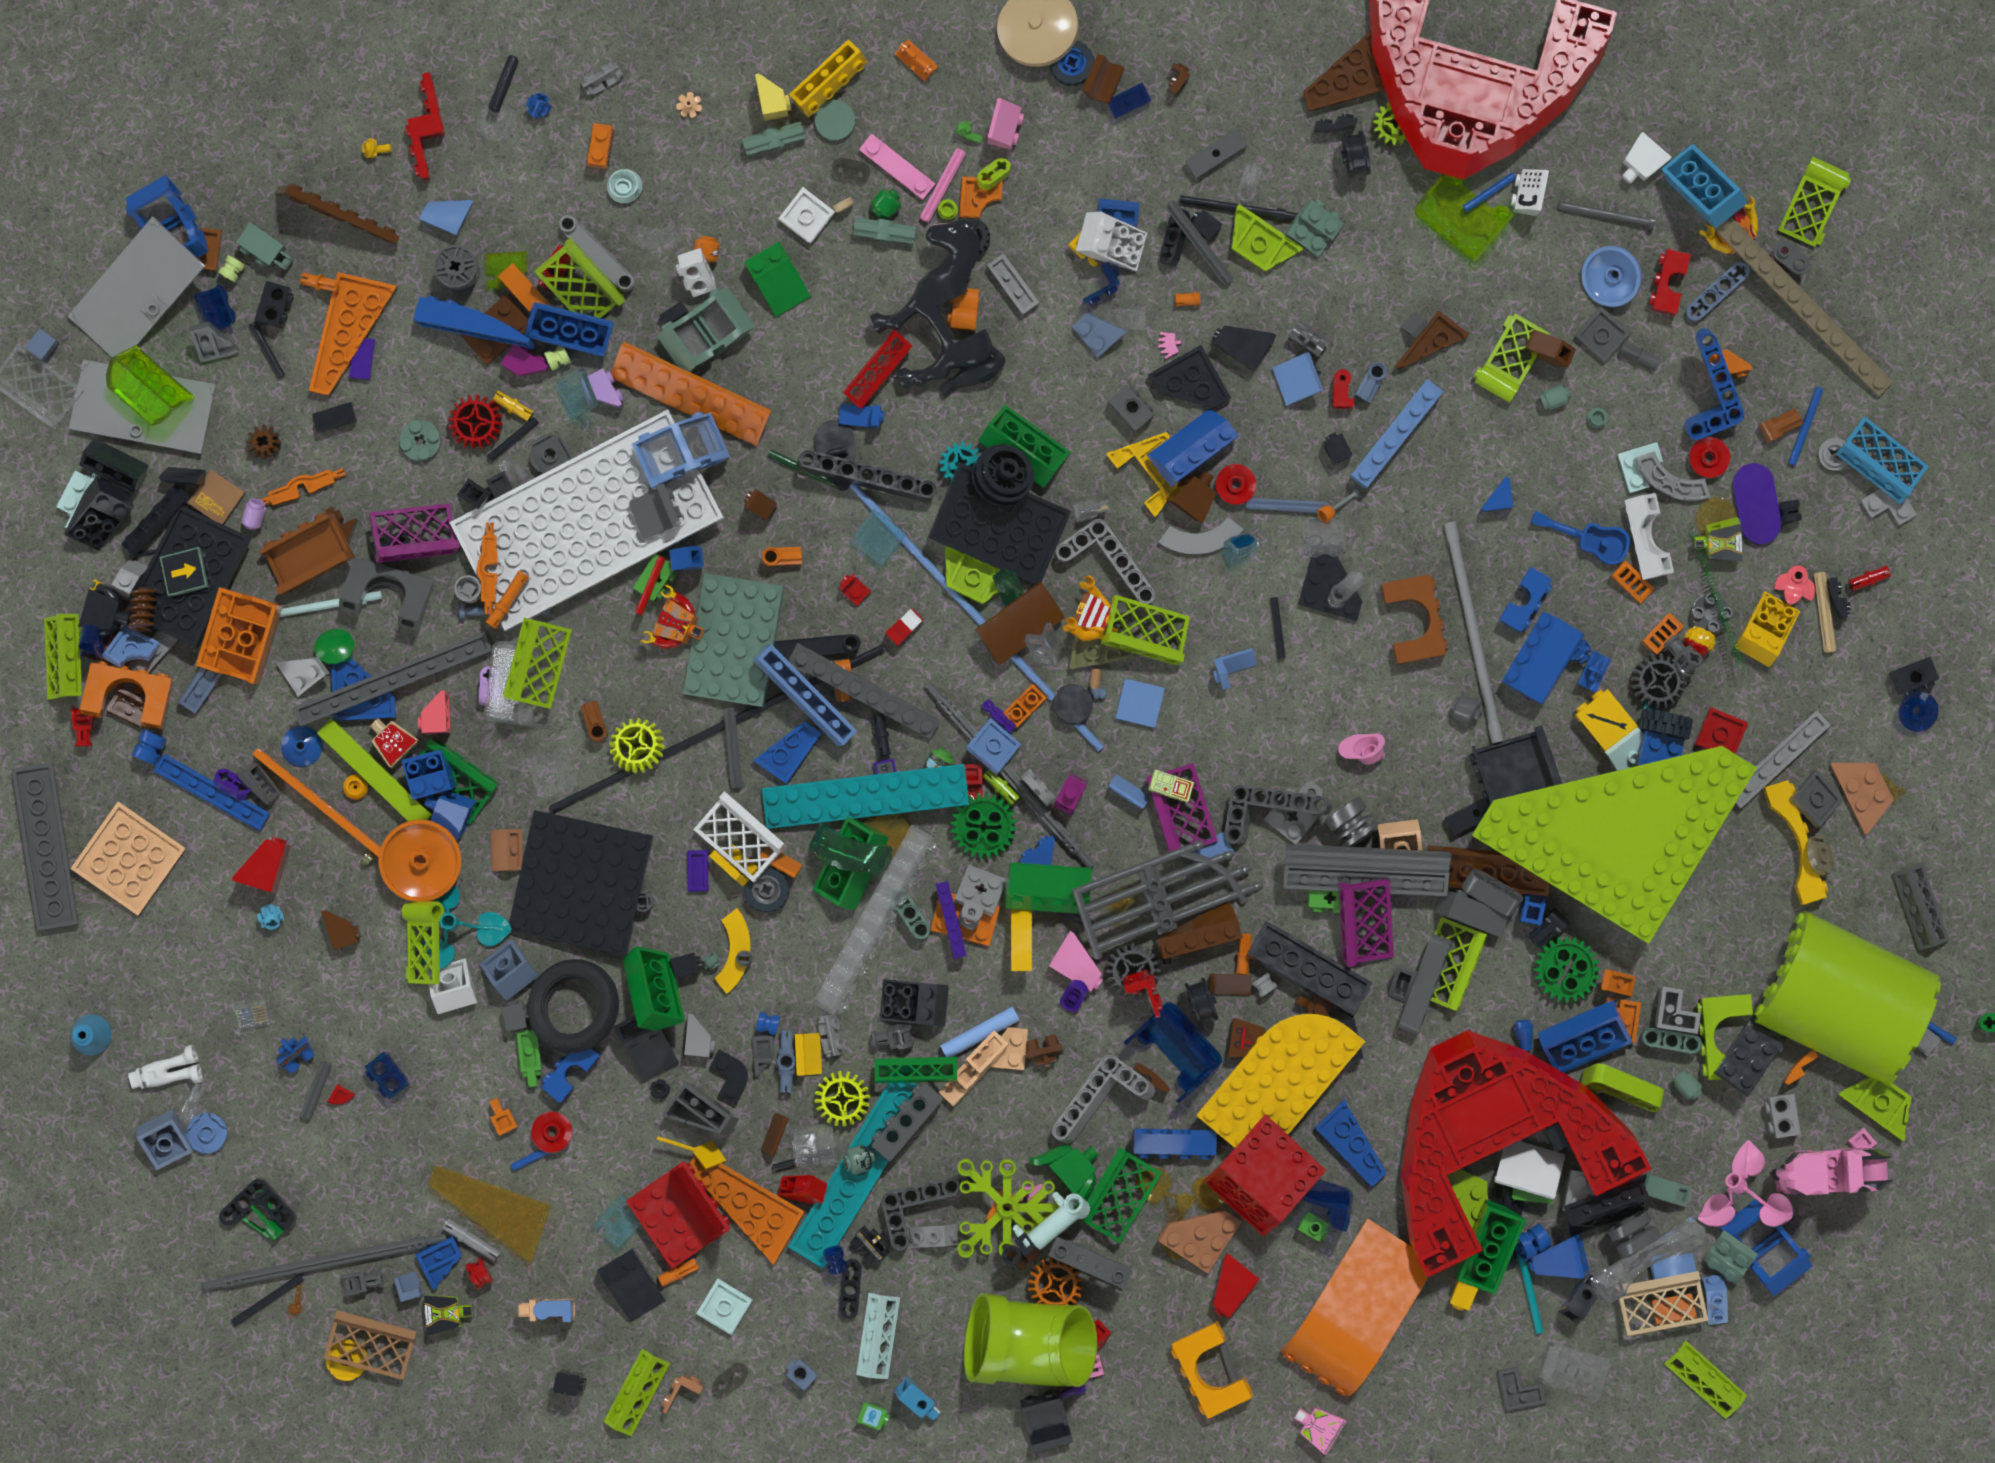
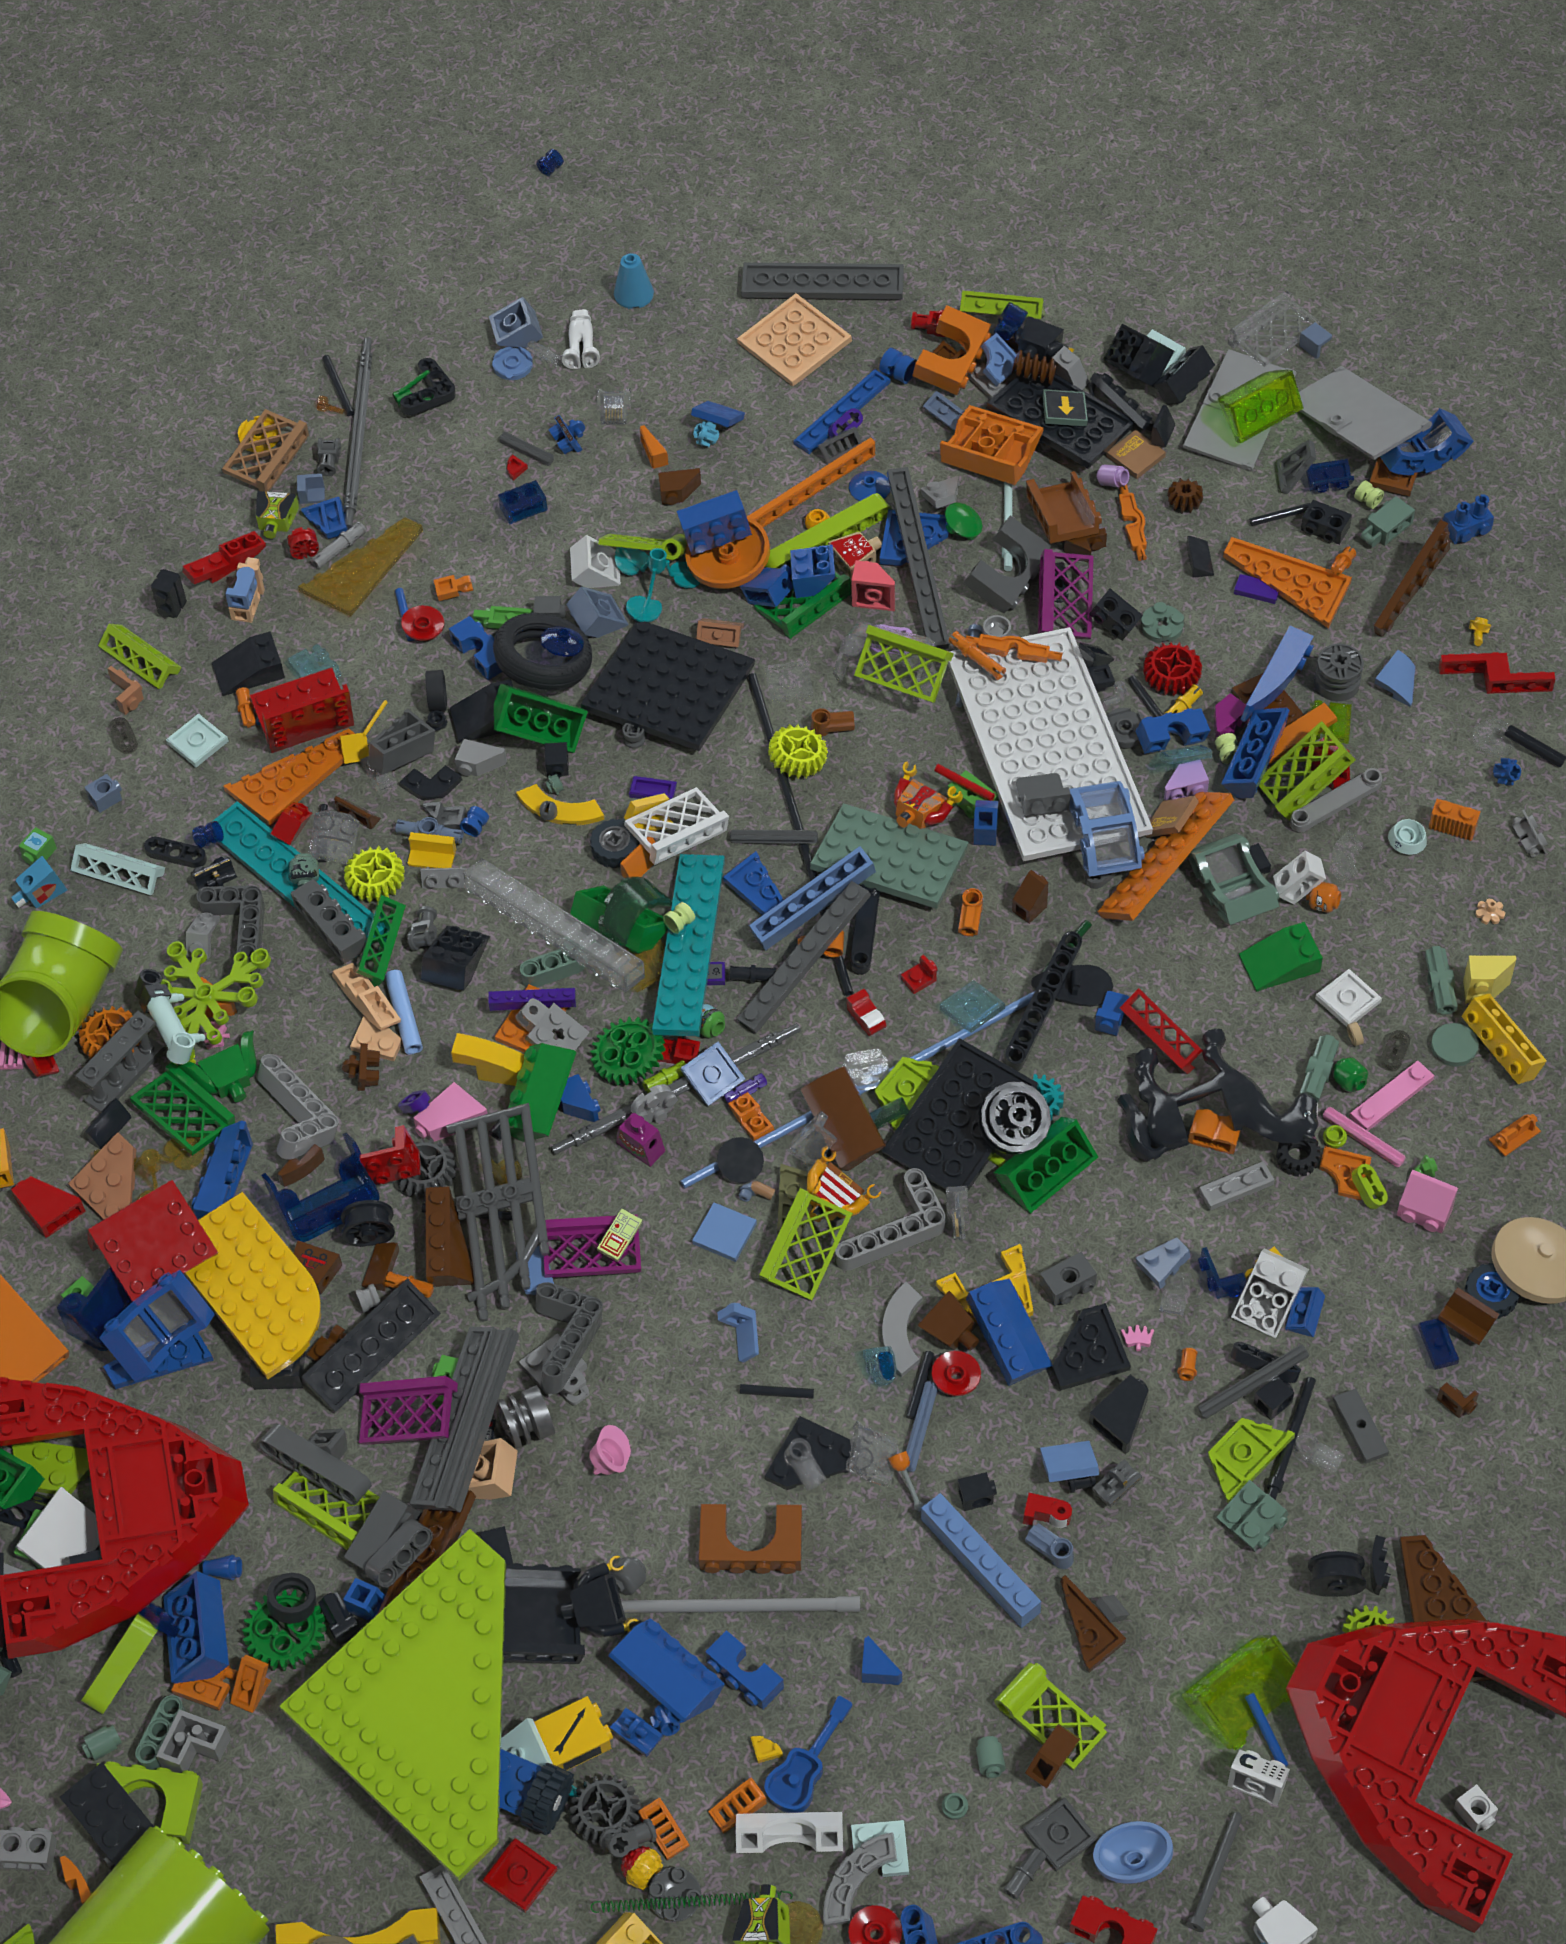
camera: 105 degrees right, 30 degrees down
red slope [232,836,291,893] -> none
medium blue slope [1109,775,1150,809] -> none
none -> black slope [85,1098,132,1150]
none -> blue window [99,1270,215,1382]
none -> clear blue plate [139,1602,180,1638]
none -> red slope [182,531,266,585]
none -> black tyre [267,1572,316,1624]
none -> black tyre [425,670,447,712]
none -> clear blue dish [541,626,584,657]
none -> black torso [561,1556,639,1637]
none -> orange slope [640,425,668,469]
none -> yellowish green wheel [663,902,695,934]
none -> blue brick [677,490,752,555]
none -> blue tile [691,401,745,427]
none -> yellow tile [751,1736,783,1763]
none -> clear plate [842,1049,889,1090]
none -> black bar [906,1351,934,1420]
none -> black brick [1089,588,1143,641]
none -> blue arch [1135,708,1210,754]
none -> medium nougat tile [1146,796,1199,837]
none -> blue brick [1443,494,1494,544]
none -> white brick [1454,1784,1498,1833]

